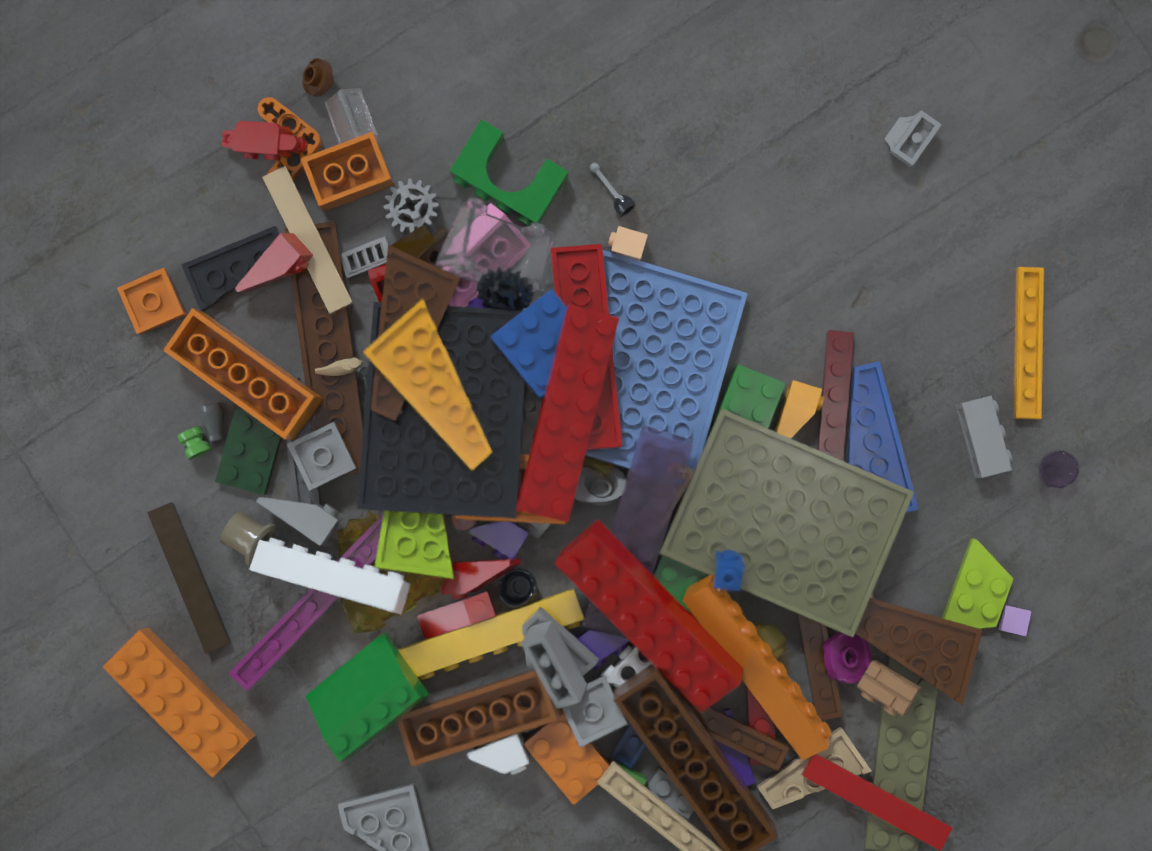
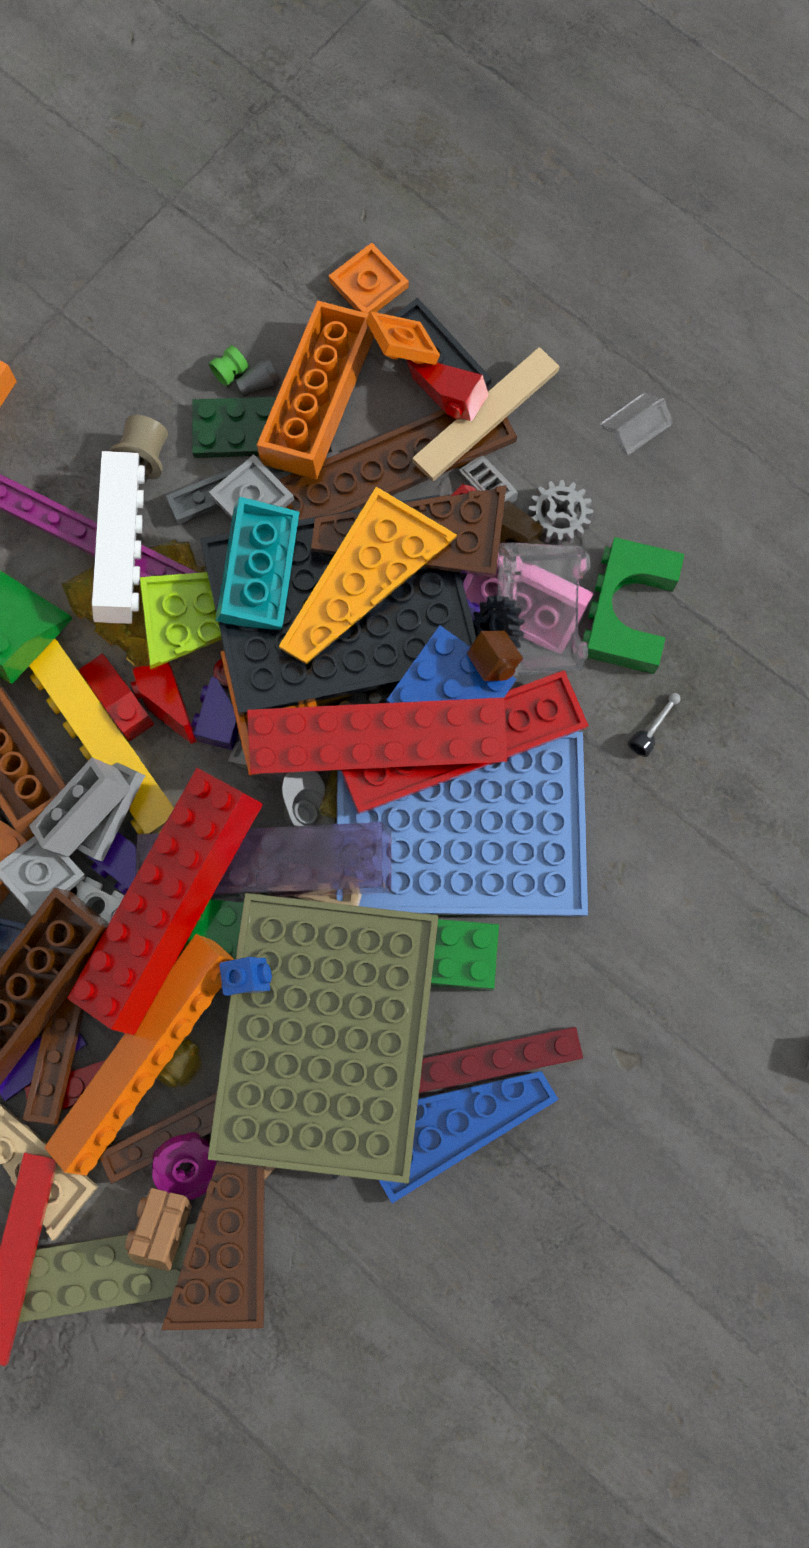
camera: 75 degrees right, 10 degrees down
dark brown tile [147,502,231,654] -> none
red hinge [222,121,308,162] -> none
light grey slope [256,497,342,546] -> none
orange beam [257,97,322,181] -> none
orange brick [301,131,394,212] -> none
reddish brown plate [302,58,334,97] -> none
tan bar [315,358,364,376] -> none
black hair [498,568,537,608] -> none
light nougat brick [608,226,648,261] -> none
light orange slope [774,380,824,438] -> none
lime wing [942,538,1013,629] -> none
light grey brick [955,395,1013,478] -> none
lavender tile [999,605,1031,636] -> none
light orange tile [1014,267,1044,420] -> none
clear purple hair [1038,450,1079,489] -> none
none -> teal slope [216,496,299,629]
none -> orange plate [366,311,440,365]
none -> reddish brown brick [466,631,523,681]

